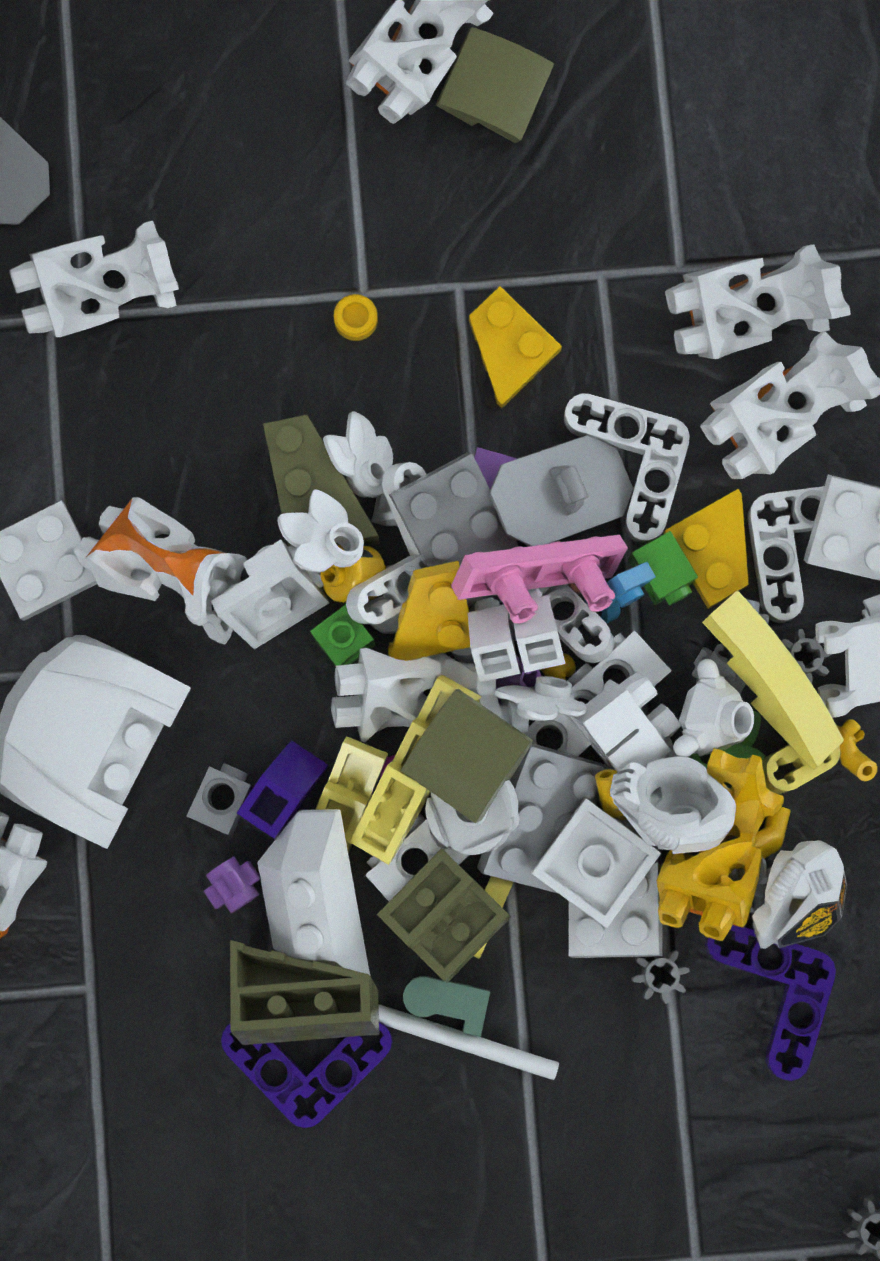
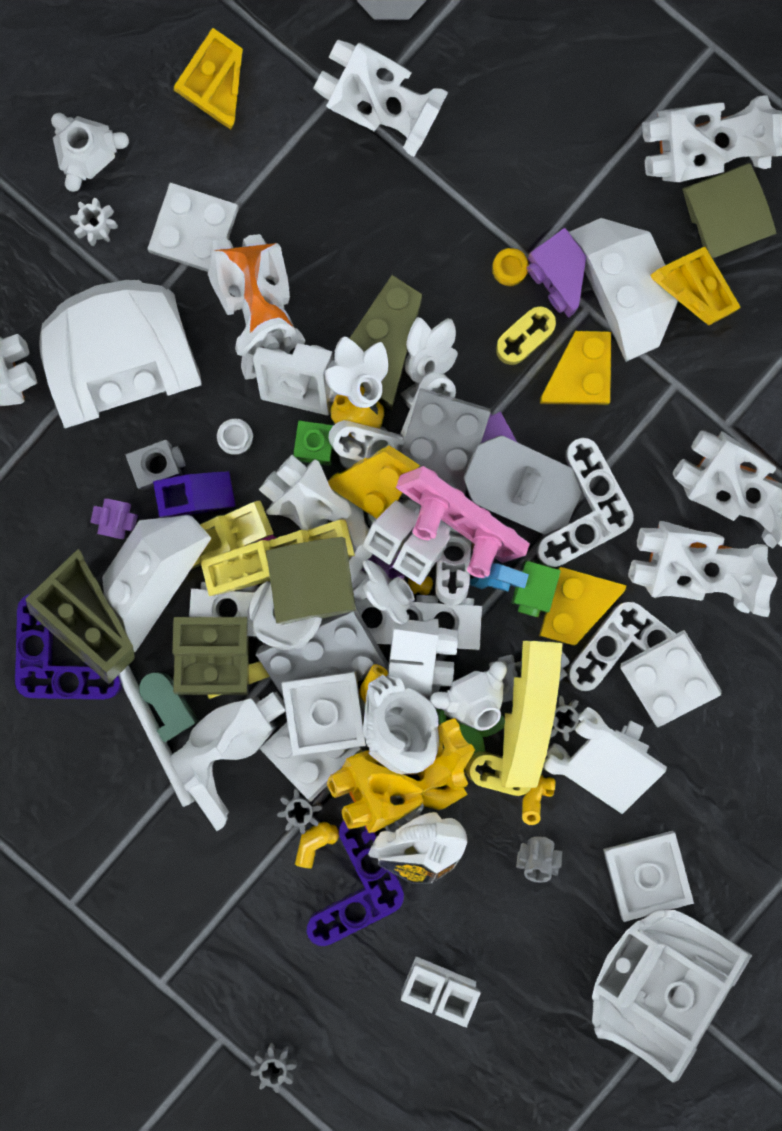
camera: 40 degrees right, 5 degrees up
none -> white hips [170,691,286,831]
none -> white plate [217,419,253,455]
none -> yellow arm [295,822,339,869]
none -> light yellow beam [496,307,556,365]
none -> medium lavender slope [527,228,586,318]
none -> white wedge [569,218,678,362]
none -> yellow wing [650,247,741,325]

